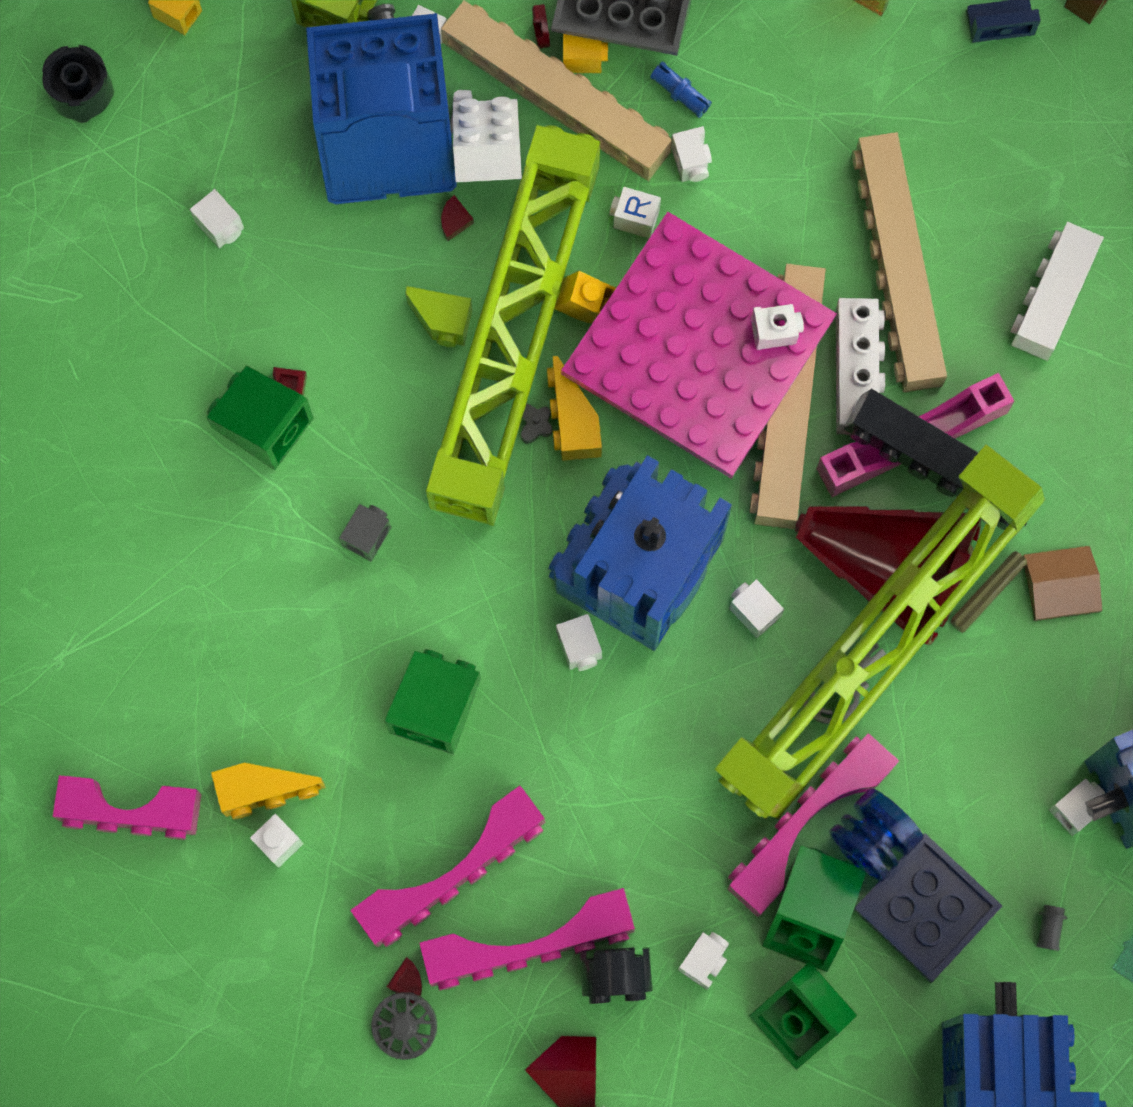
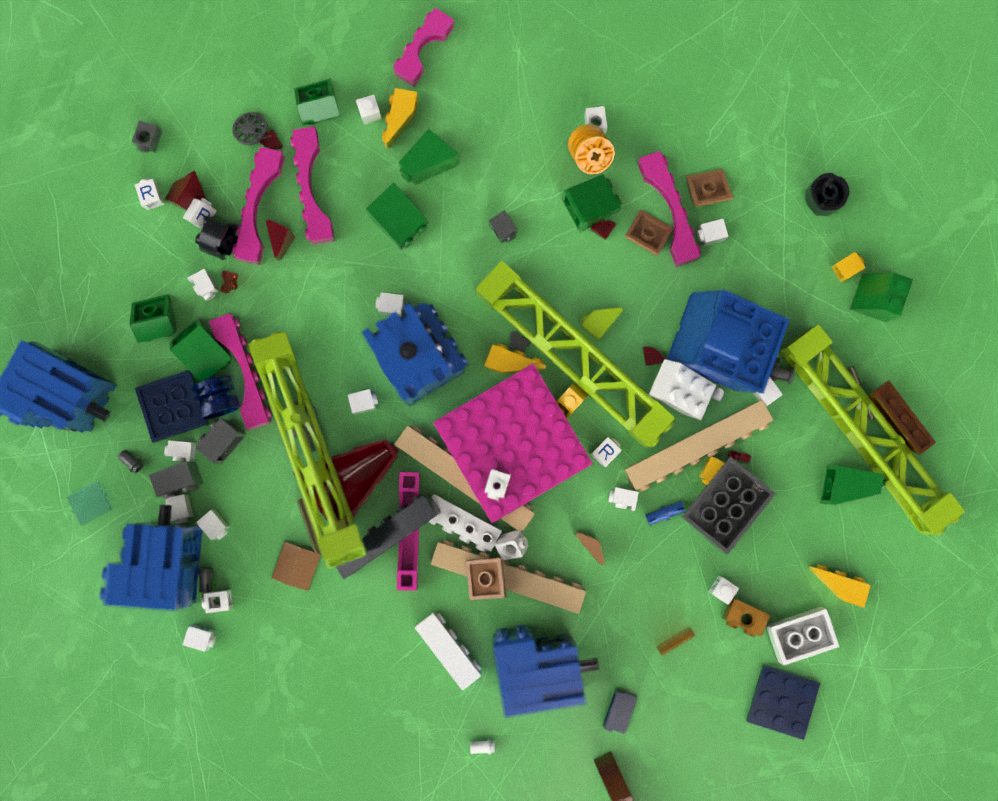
camera: 115 degrees right, 10 degrees up
none -> dark grey brick [149,461,203,499]
none -> white brick [164,441,196,462]
none -> white brick [183,198,217,229]
none -> dark grey brick [195,418,246,464]
none -> white brick [196,509,230,540]
none -> clear red piece [220,271,238,293]
none -> dark red slope [266,220,295,261]
none -> slope [294,79,340,125]
none -> green slope [398,129,459,185]
none -> medium nougat slope [466,558,506,600]
none -> blue piece [493,625,599,717]
none -> white brick [495,530,529,561]
none -> light orange wheel [568,124,615,174]
none -> medium nougat slope [574,531,605,565]
none -> white brick [584,106,607,134]
none -> medium nougat slope [624,210,673,256]
none -> dark pink arch [637,151,701,268]
none -> medium nougat slope [686,169,733,207]

